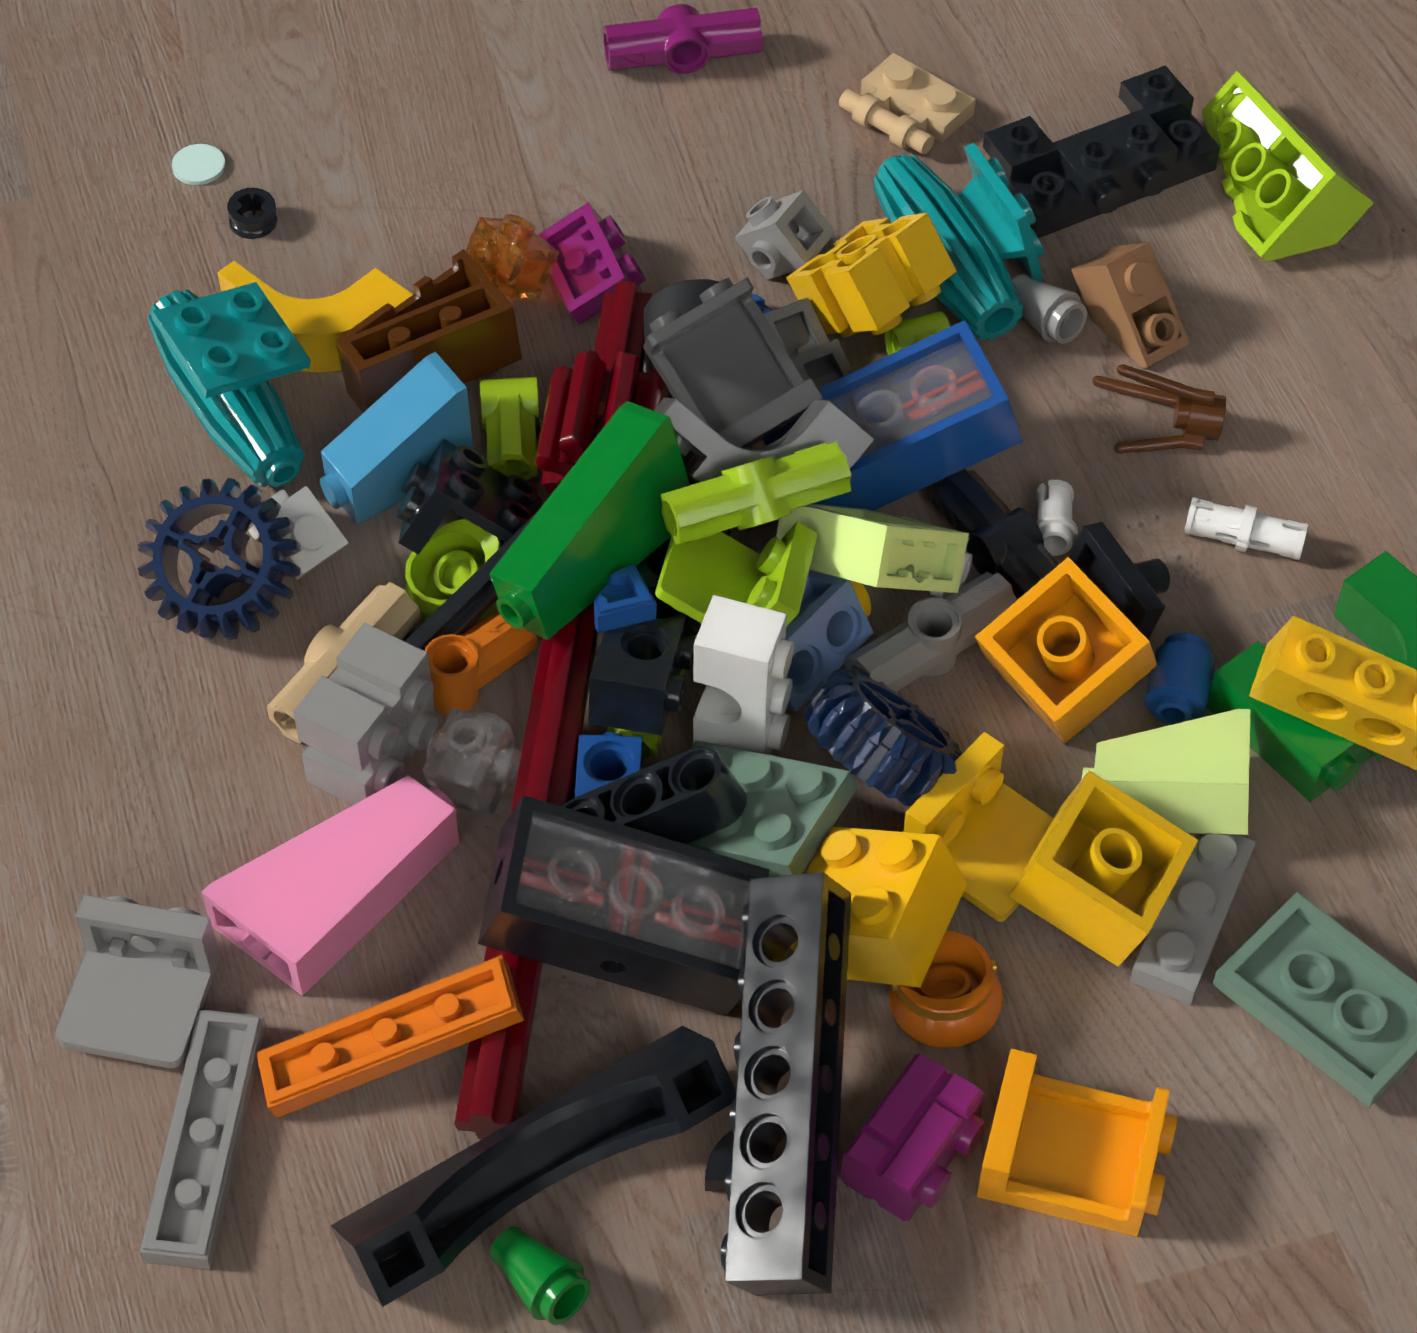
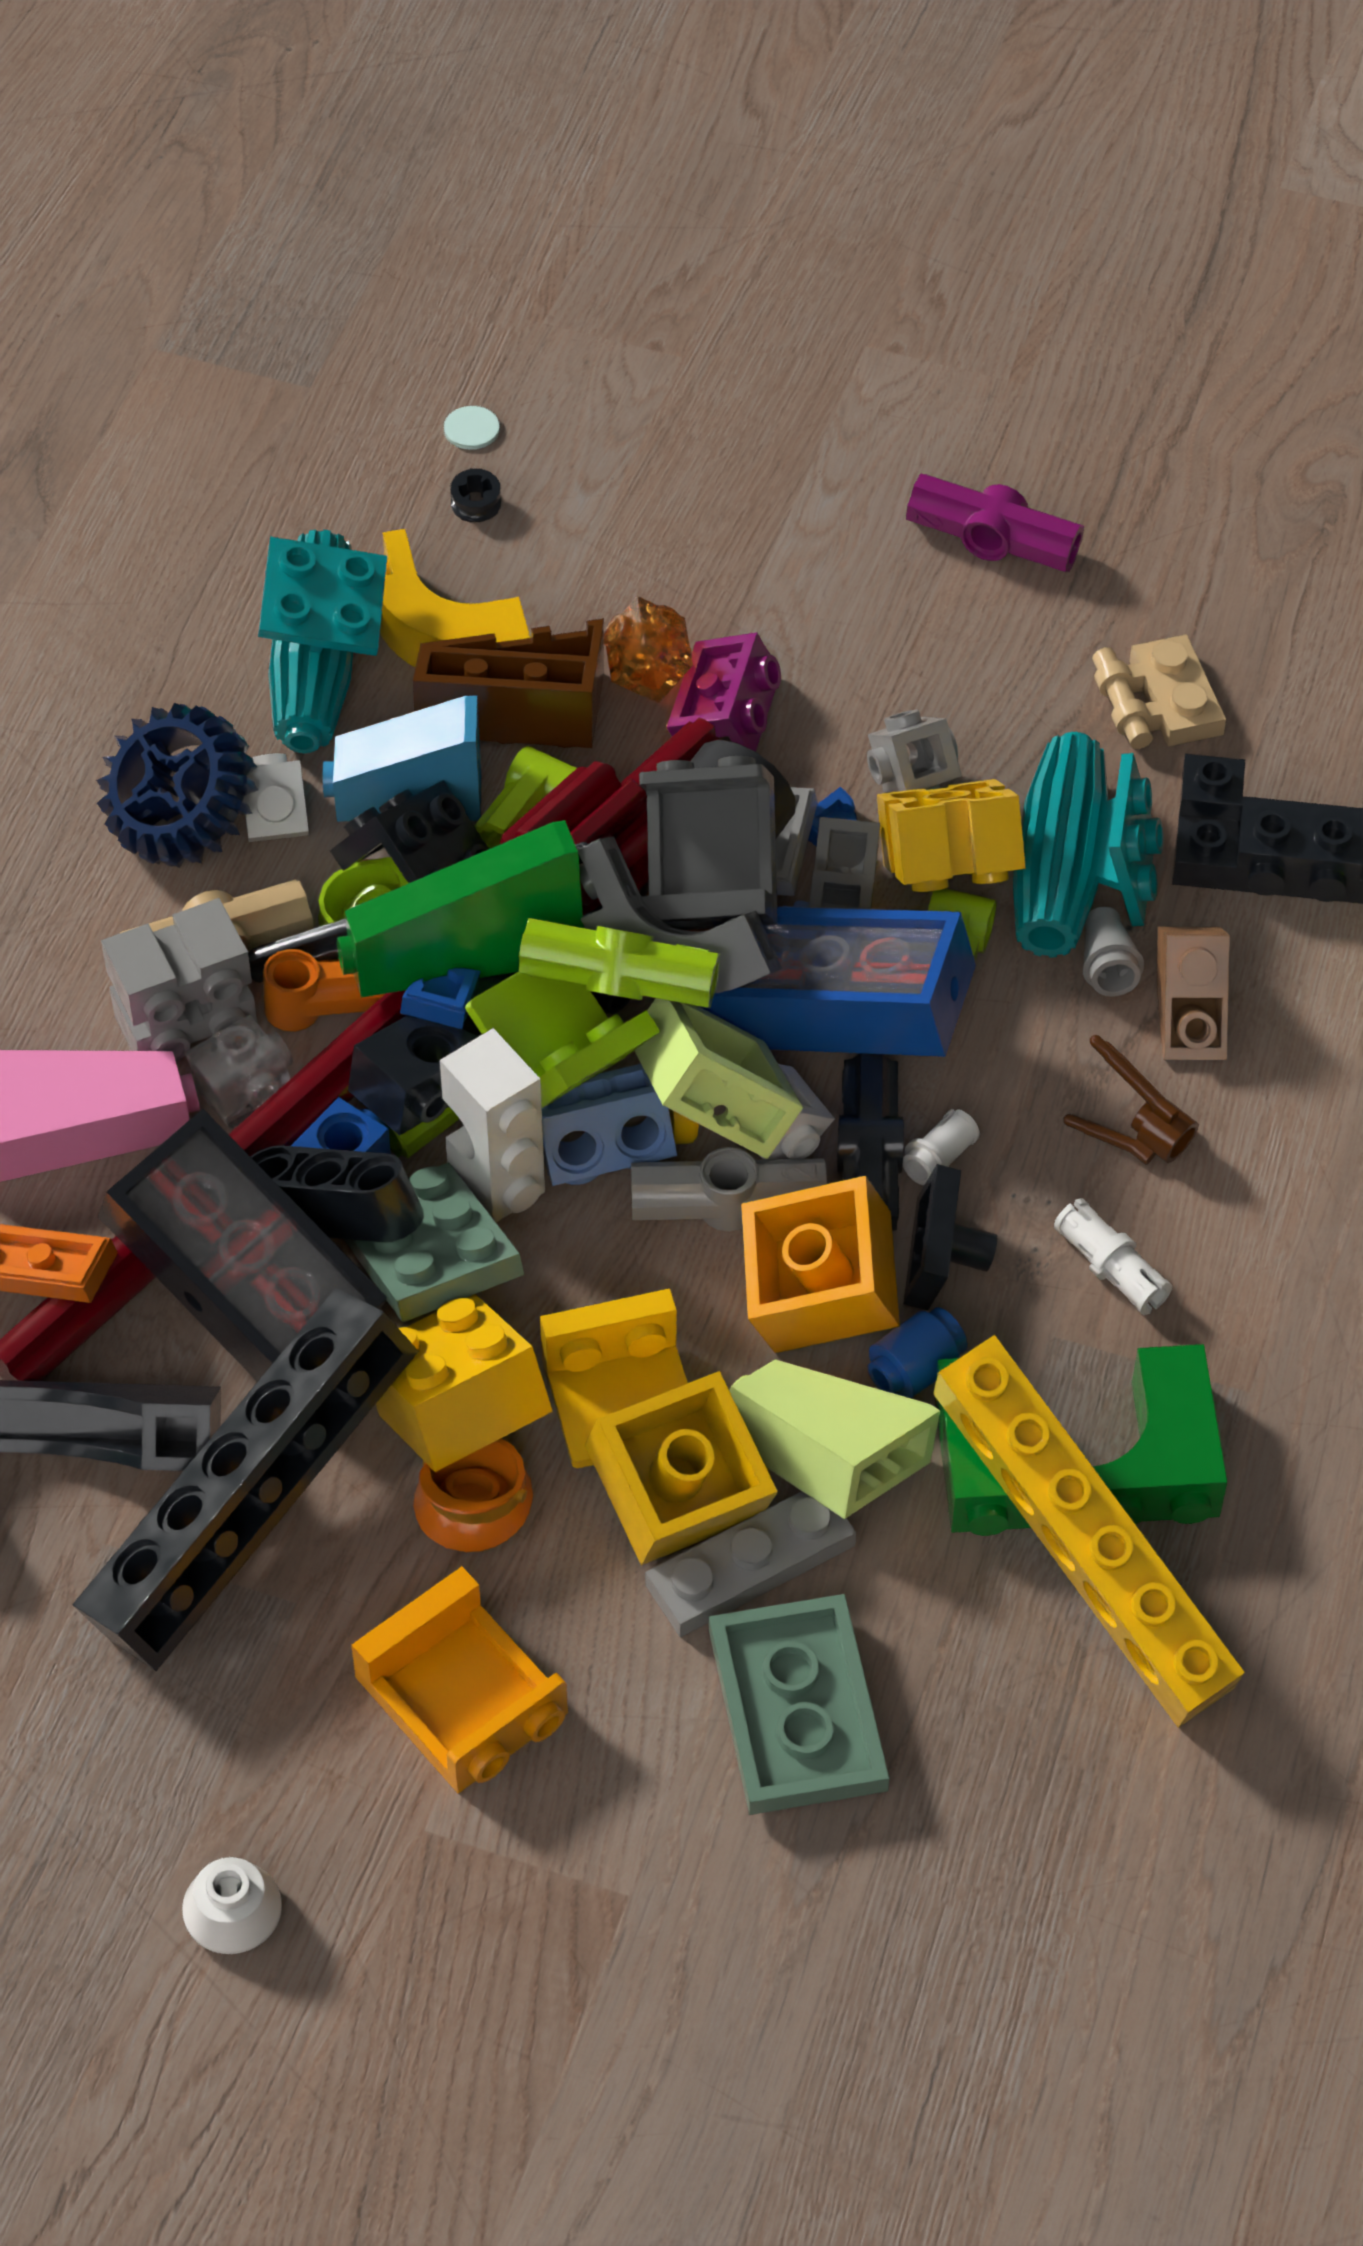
camera: 35 degrees right, 0 degrees up
dark blue gear [803,669,963,806] -> none
magenta brick [840,1053,987,1221] -> none

